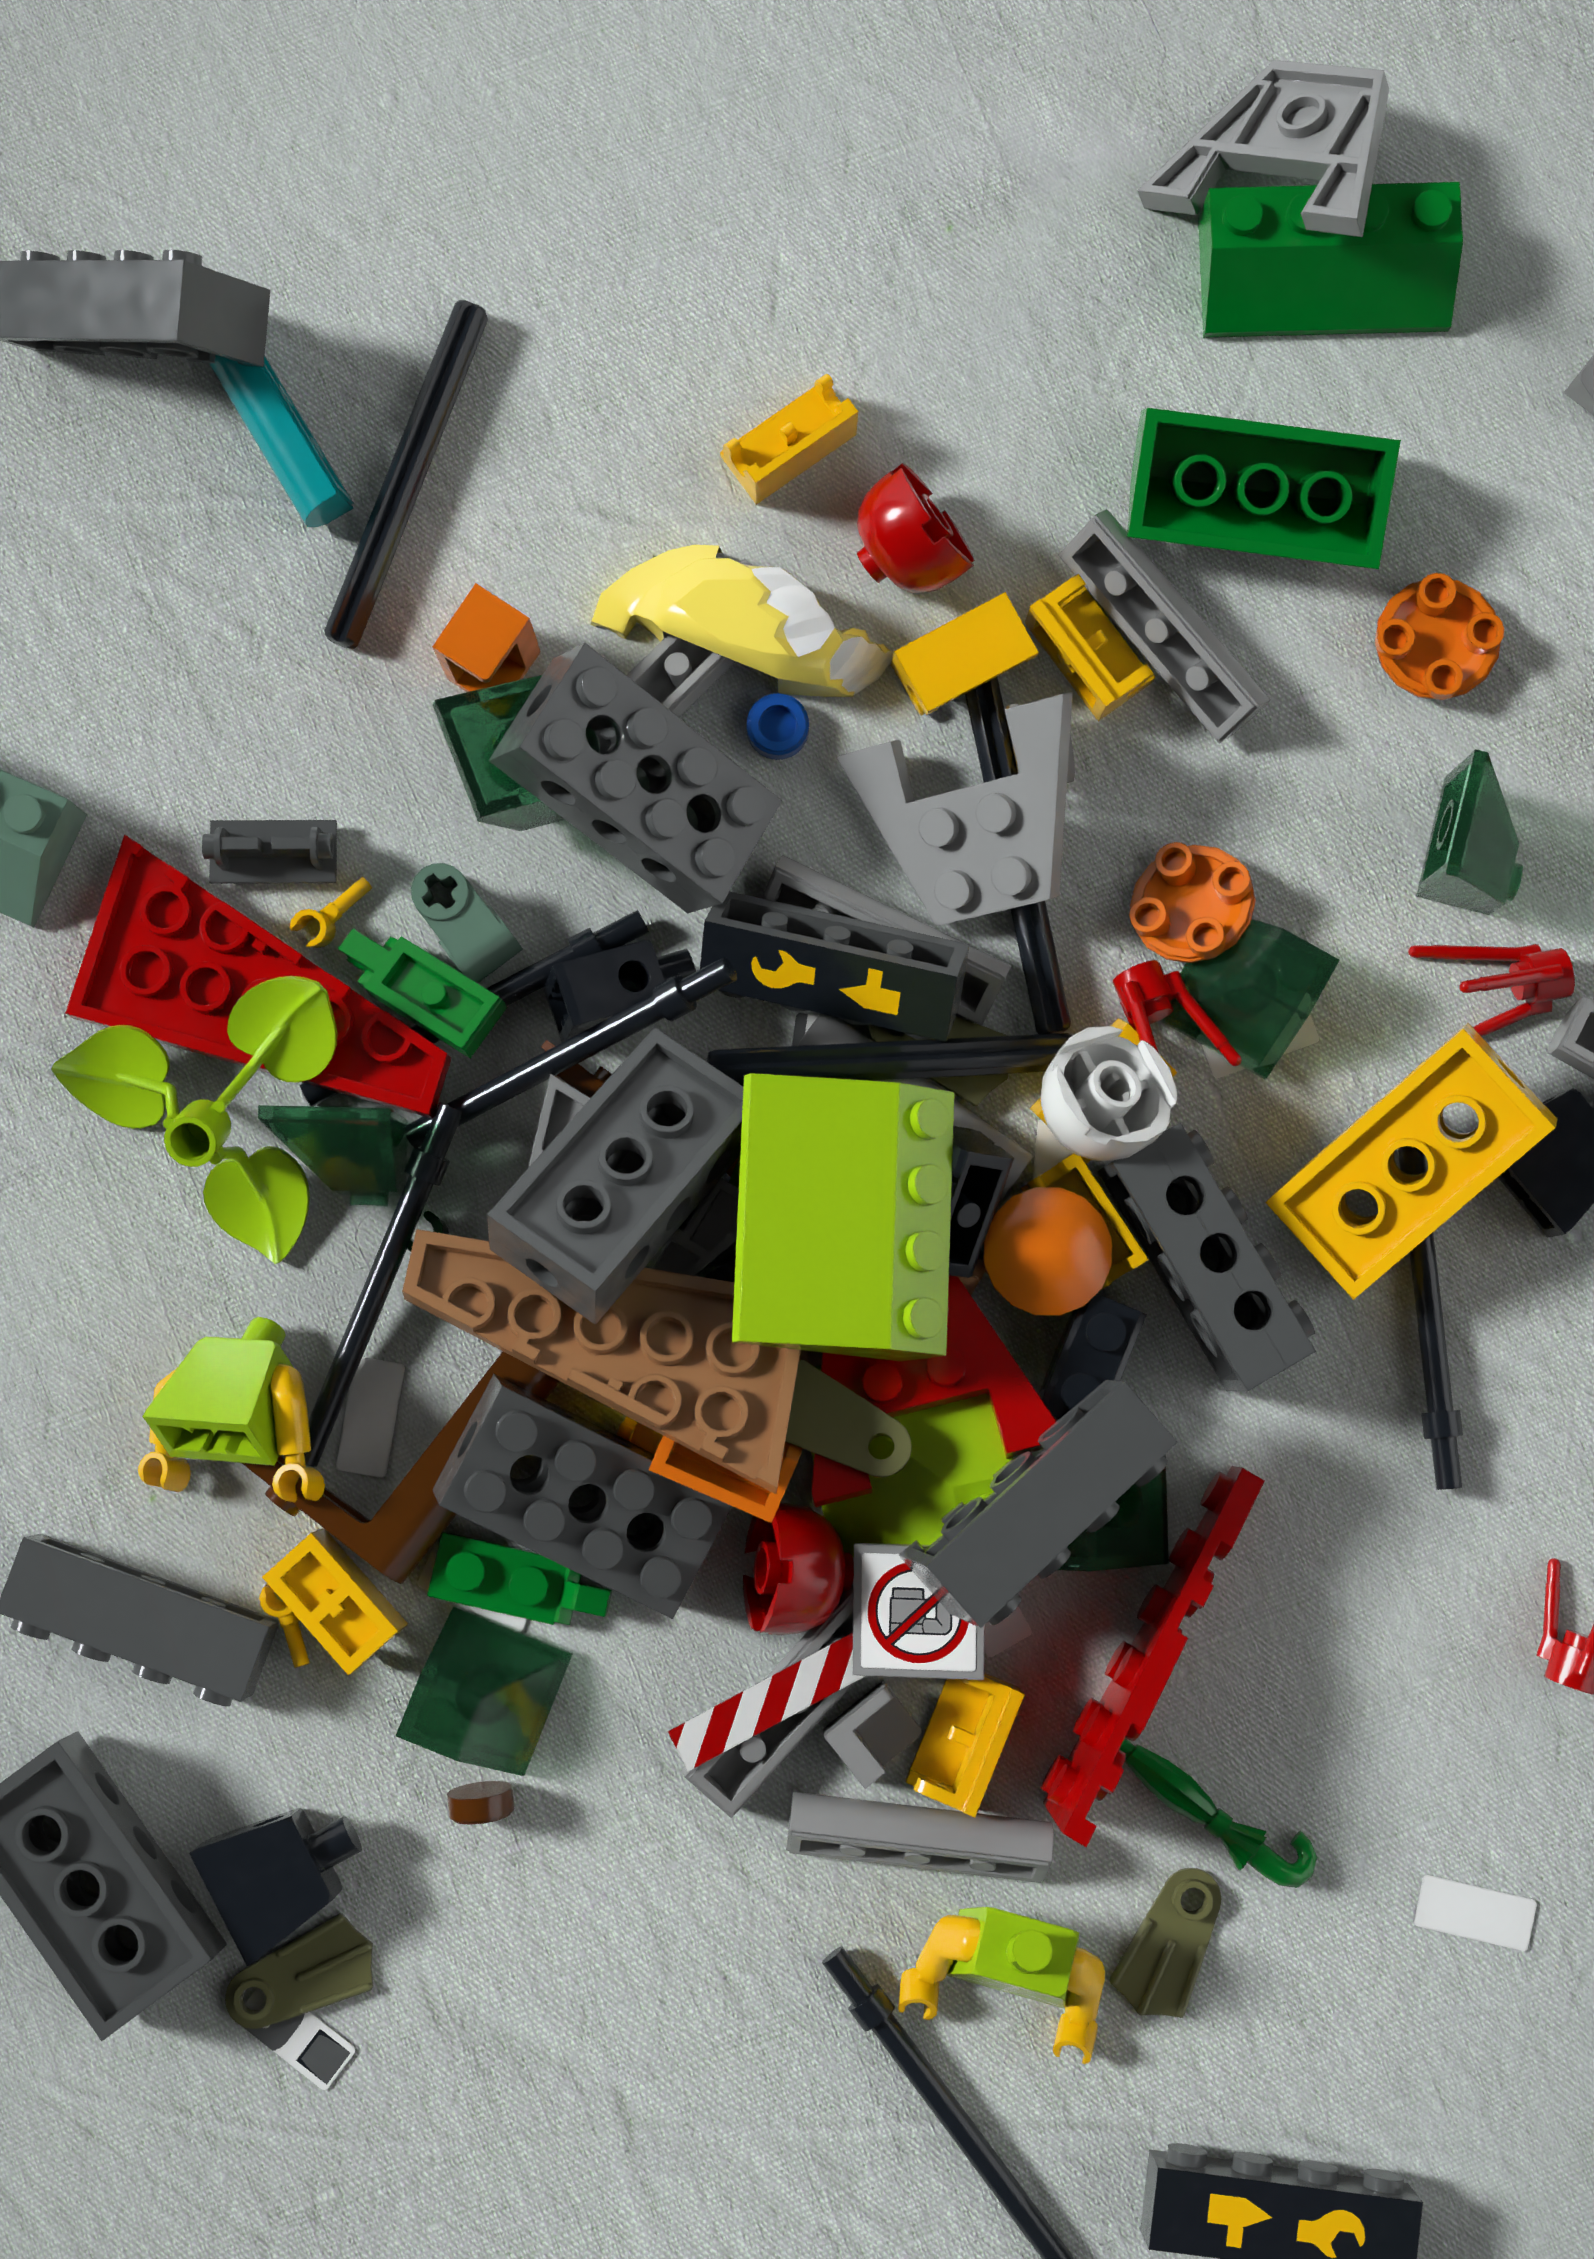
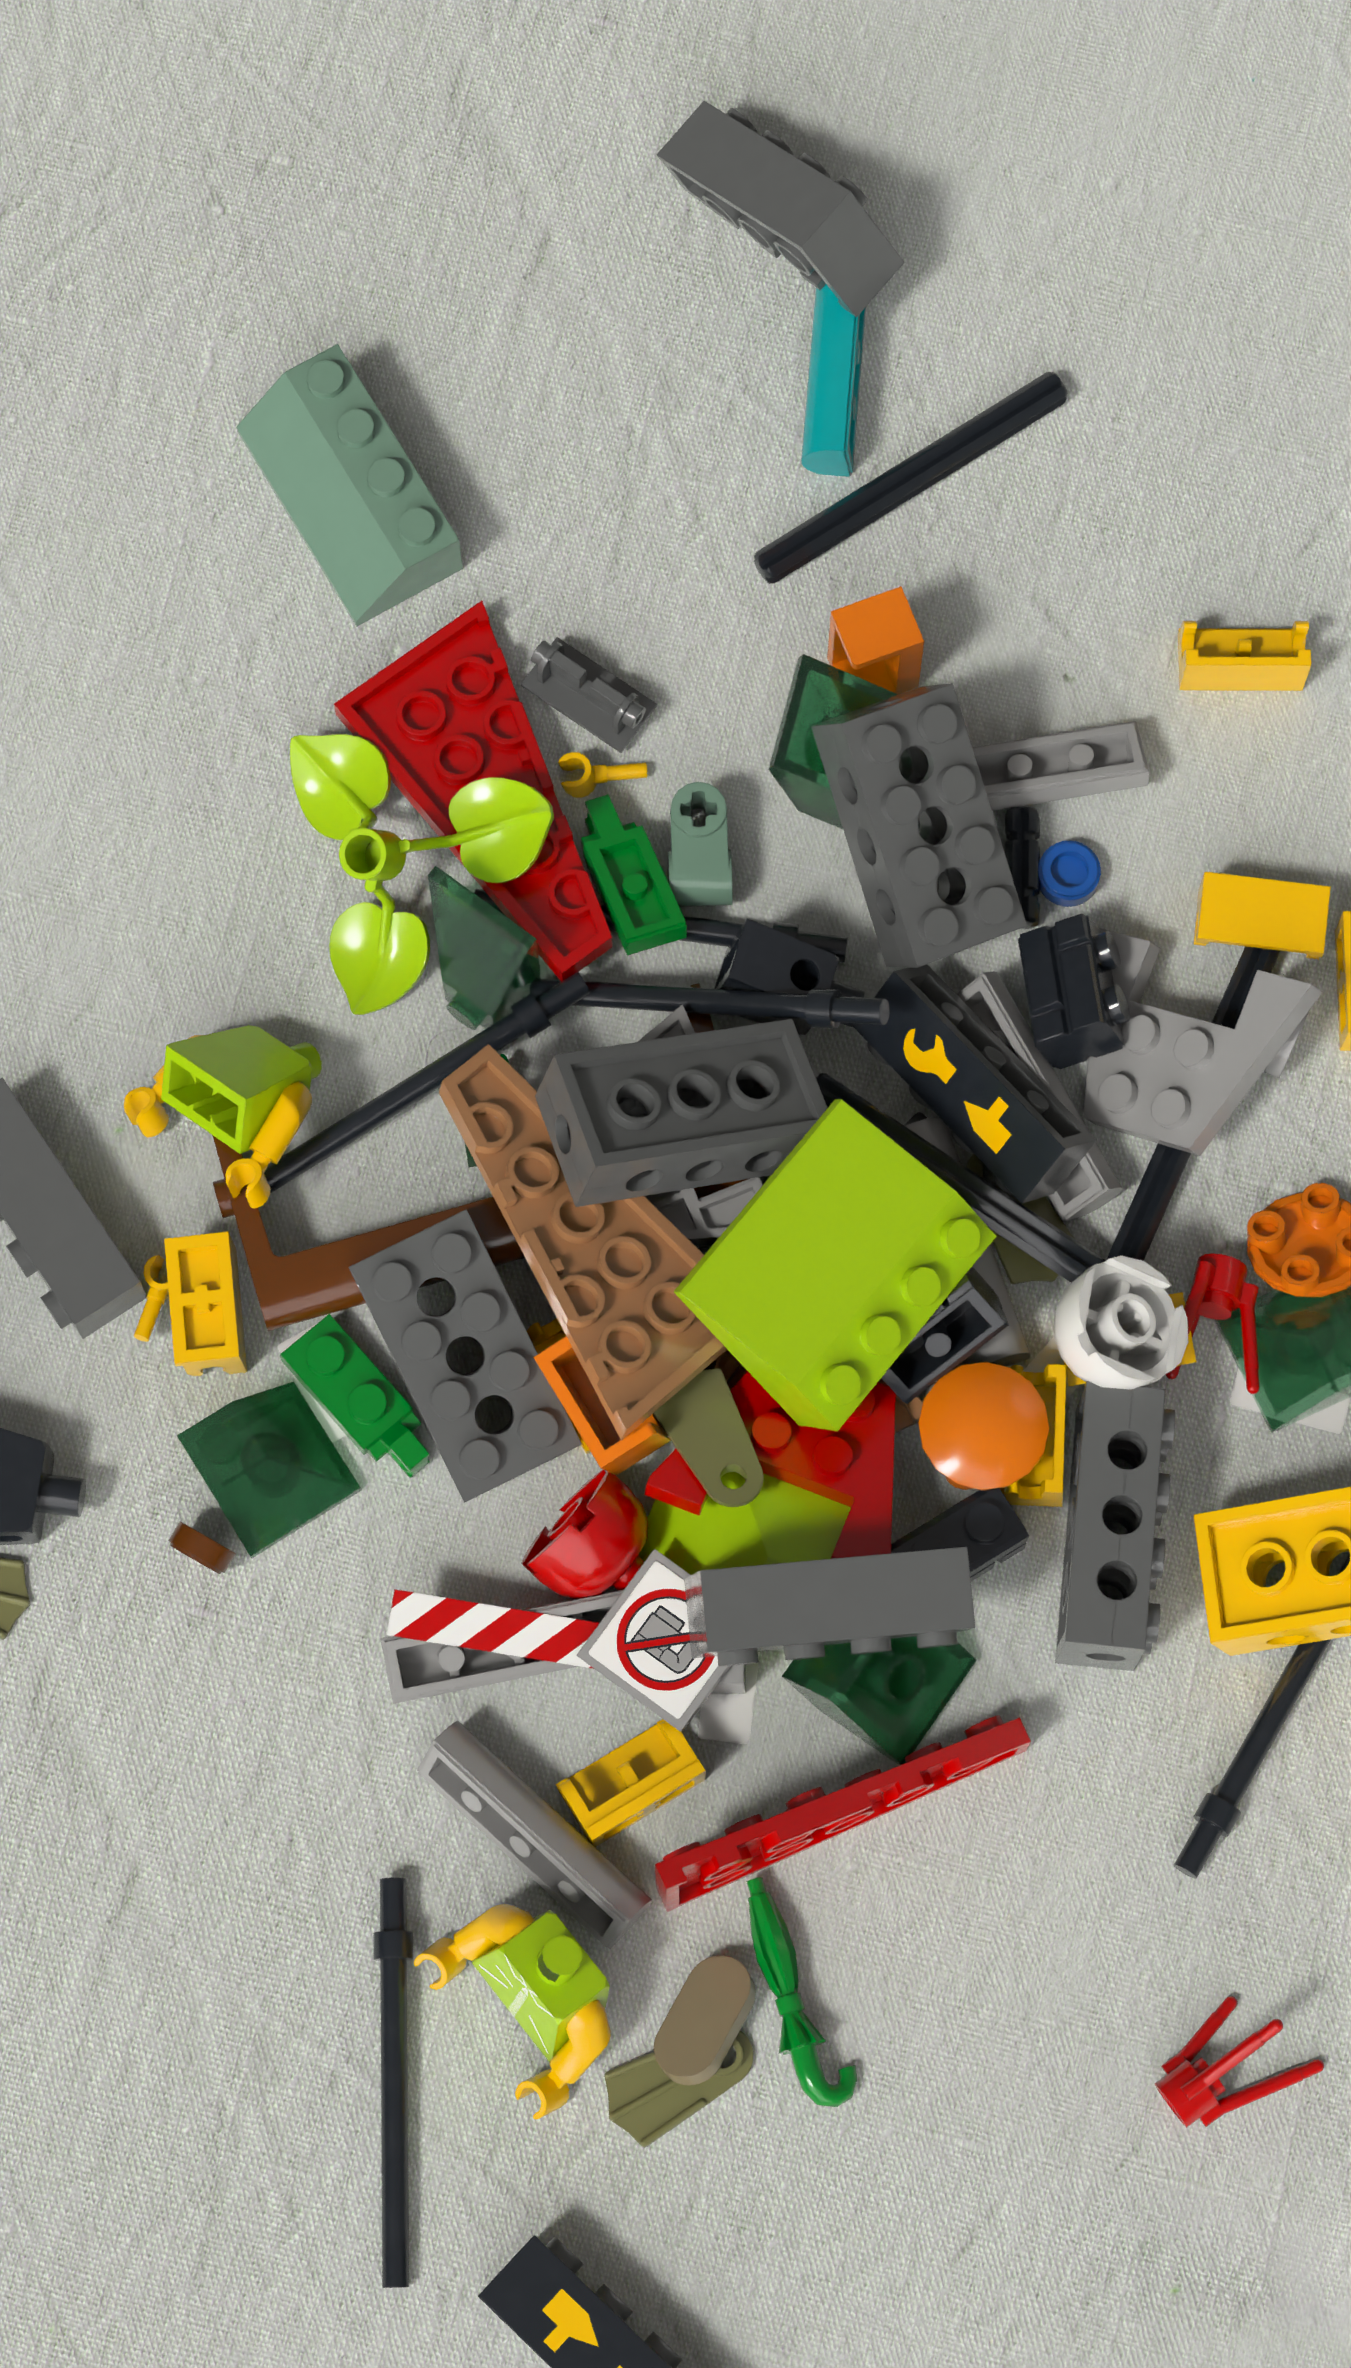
camera: 40 degrees right, 10 degrees down
white sticker [336,1357,405,1477] -> none
light yellow animal [590,545,893,697] -> none
light grey panel [823,1680,922,1789] -> none
red cylinder [857,463,975,594] -> none
white sticker [1414,1875,1537,1951] -> none
none -> dark tan tile [654,1955,756,2085]
none -> black axle [1005,807,1040,929]
none -> black brick [1018,914,1130,1069]

